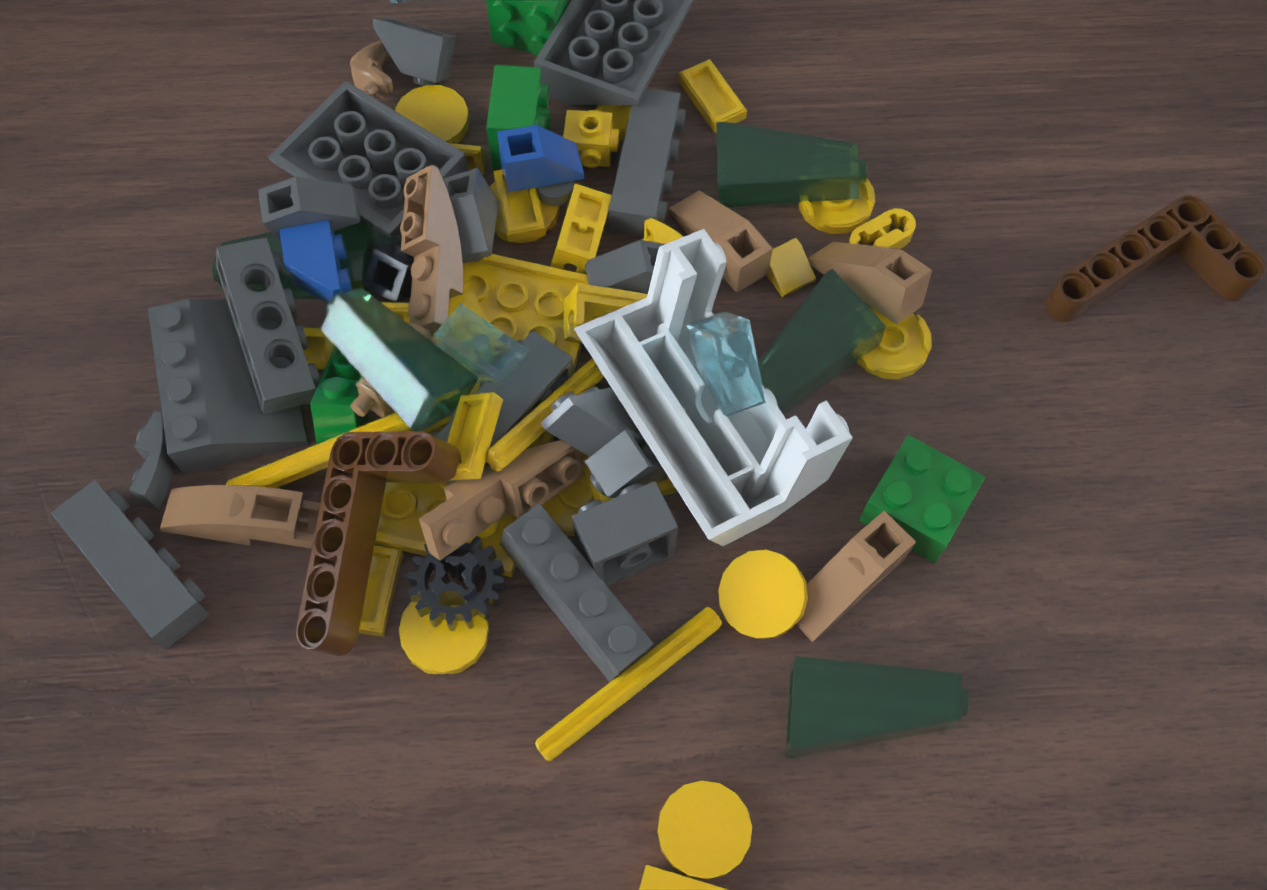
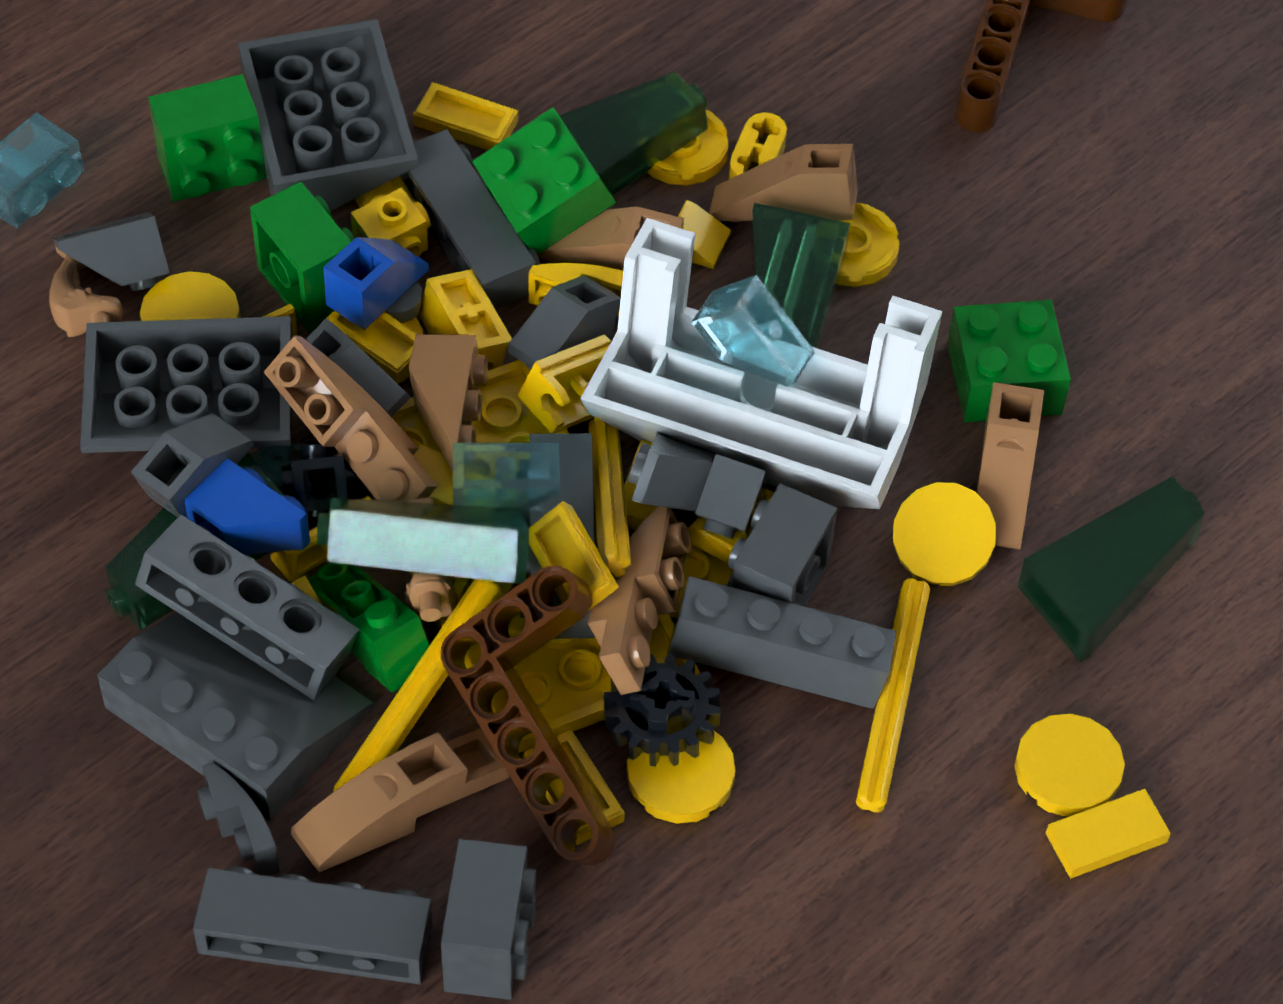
camera: 40 degrees left, 10 degrees down
none -> medium nougat slope [409,335,488,477]
none -> dark grey brick [441,839,537,1000]
none -> green brick [472,107,617,255]

